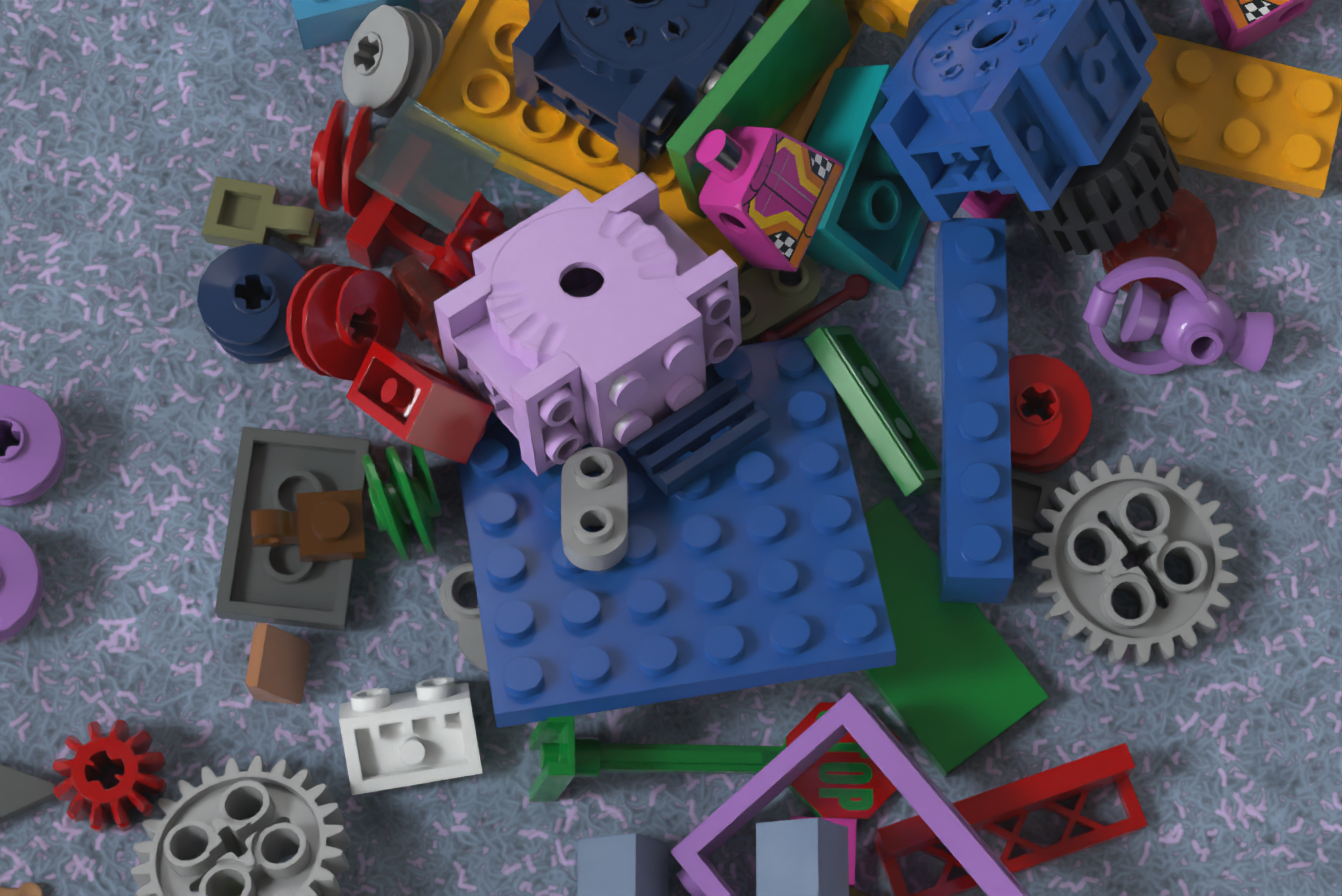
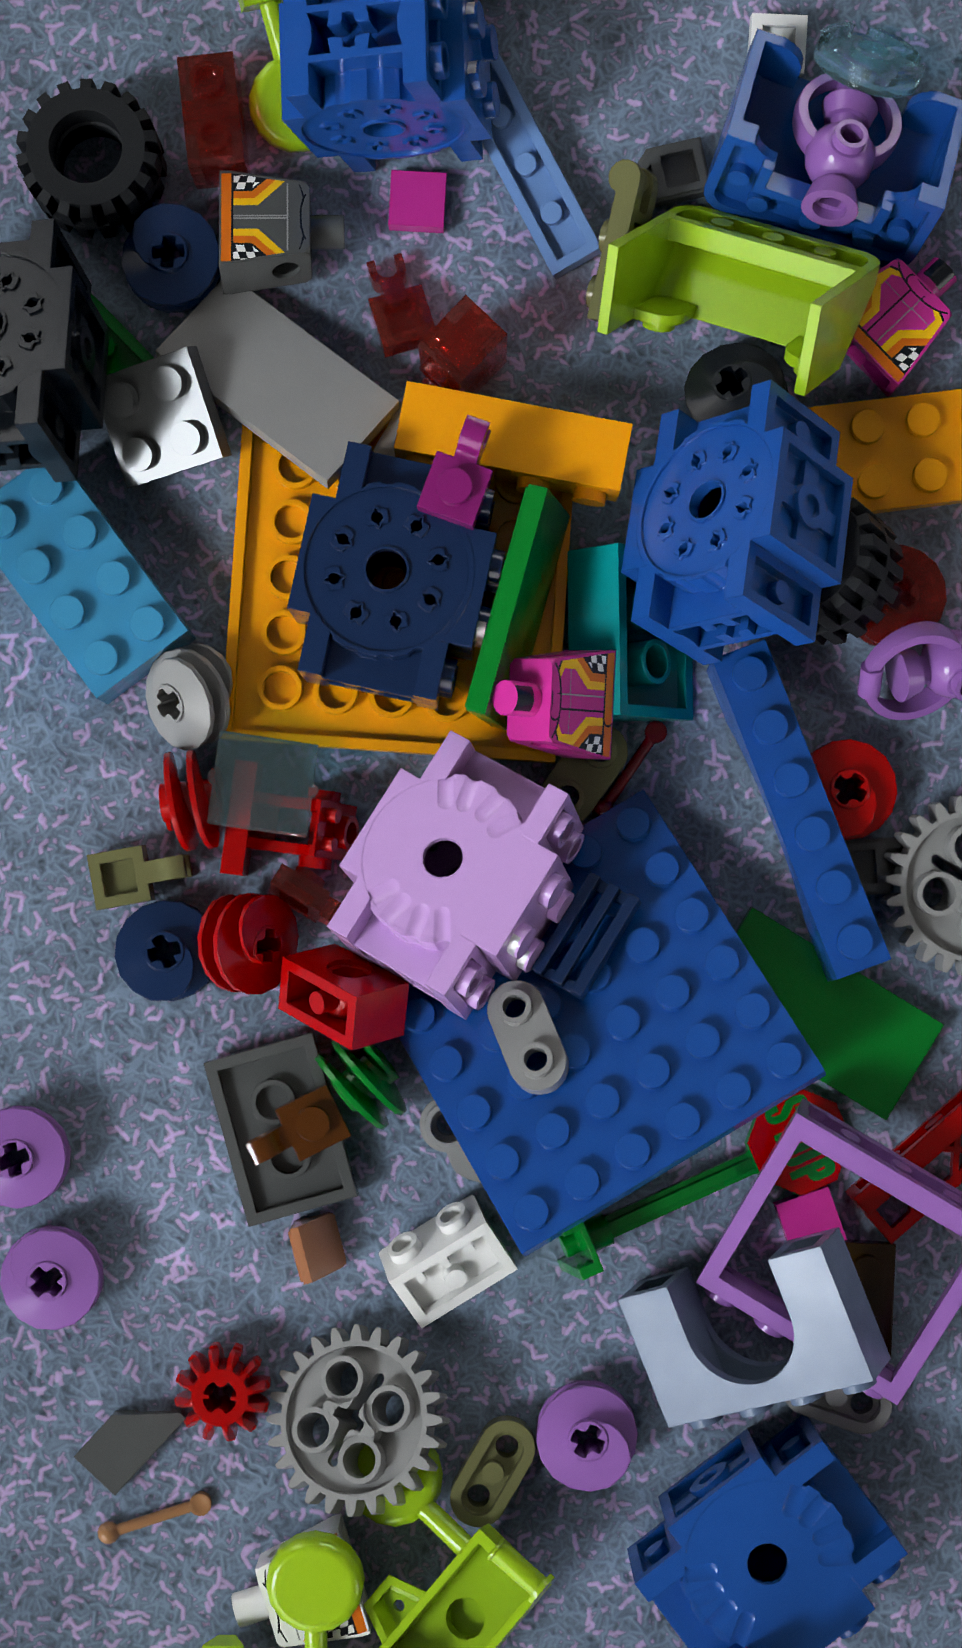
camera: 15 degrees left, 15 degrees up
green tile [804,326,942,497] -> none

